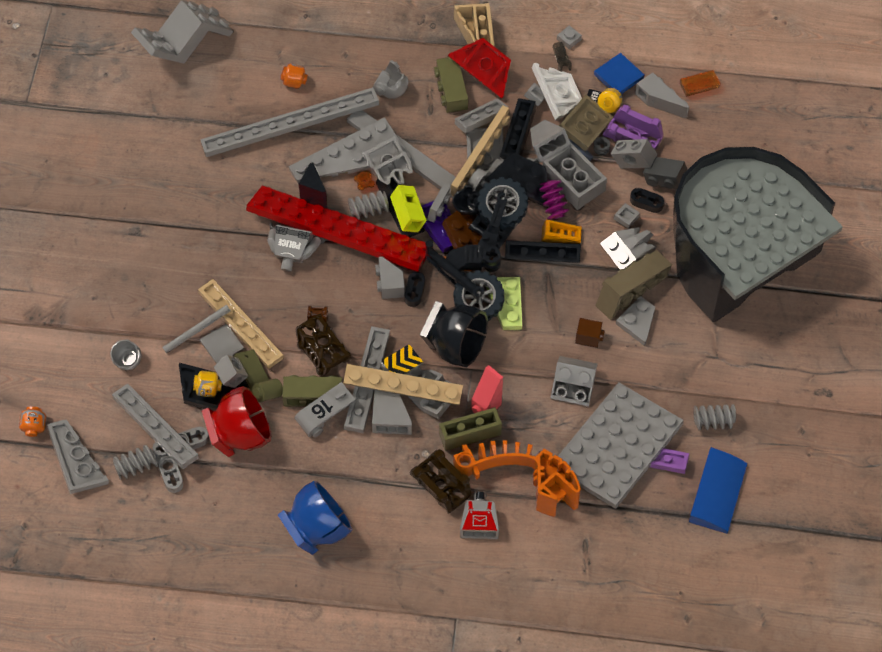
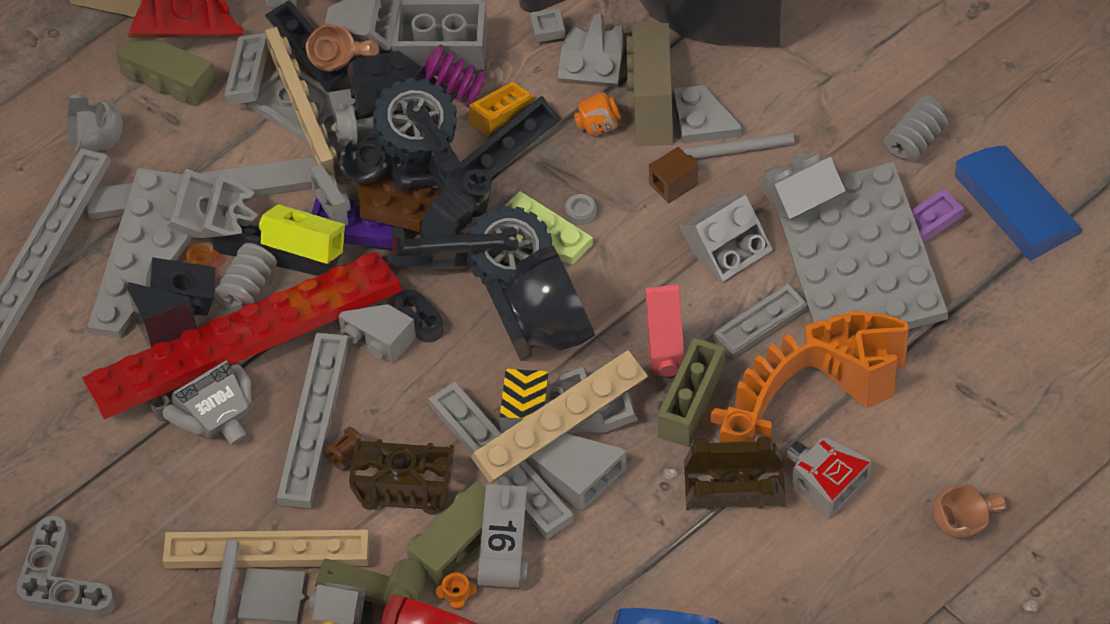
camera: 45 degrees left, 5 degrees down
none -> light grey beam [16,516,115,618]
none -> black brick [146,257,216,316]
none -> light grey plate [277,333,349,508]
none -> nougat hair [306,24,379,72]
none -> orange plate [436,572,477,610]
none -> light grey tile [565,194,596,225]
none -> orange head [574,92,622,137]
none -> light grey bar [671,132,795,159]
none -> light grey tile [712,284,808,360]
none -> light grey slope [757,151,845,219]
none -> nougat hair [933,484,1006,538]

